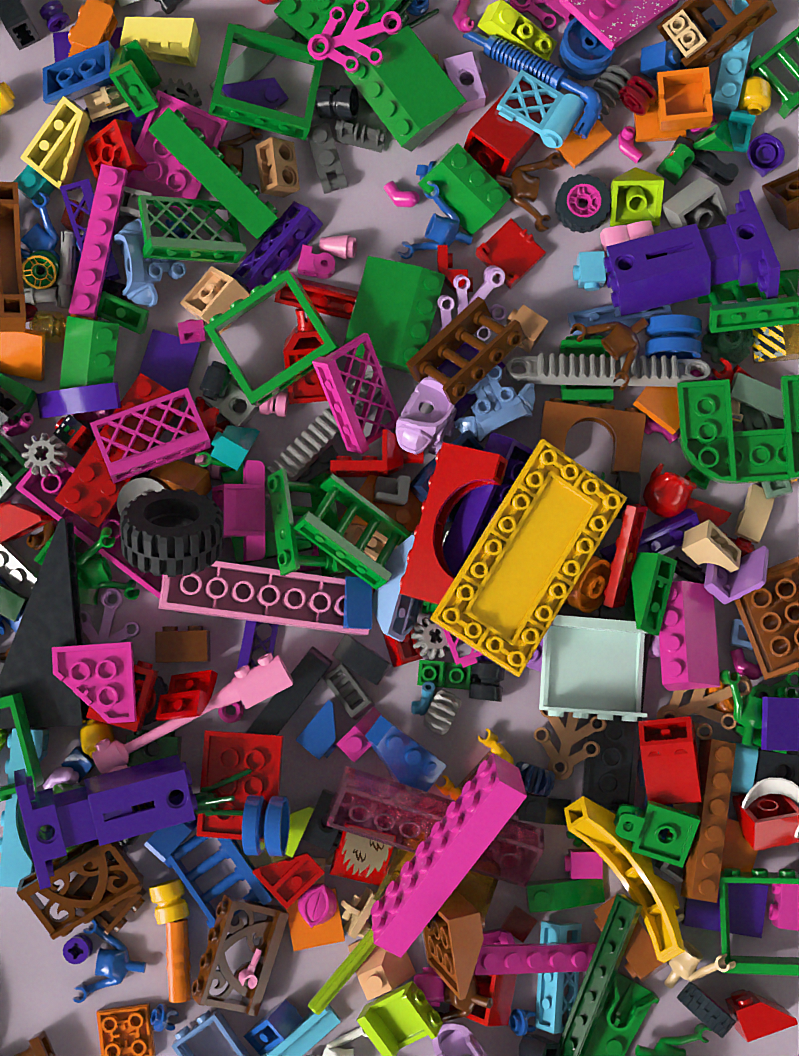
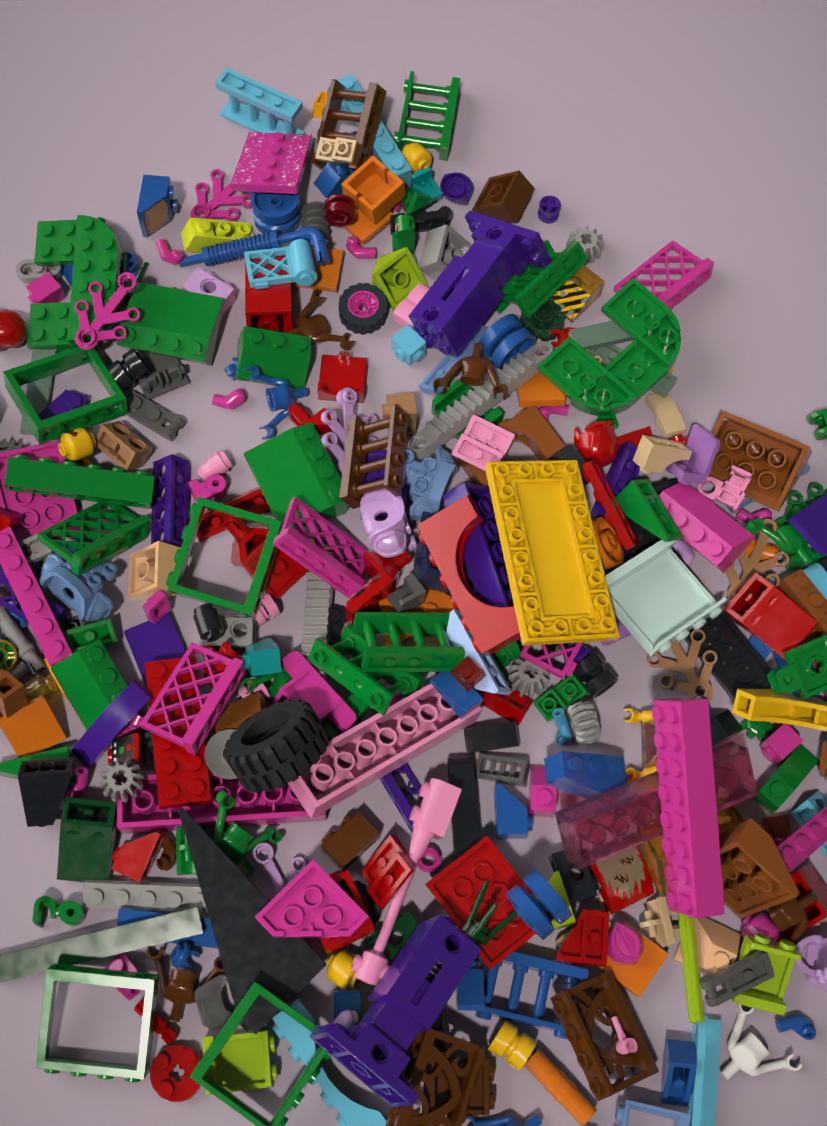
camera: 50 degrees left, 15 degrees down
none -> yellow head [58,427,96,461]
none -> clear red plate [449,656,486,692]
none -> bright pink slope [451,414,516,472]
none -> bright pink piece [697,465,752,514]
none -> dark grey plate [699,950,775,1007]

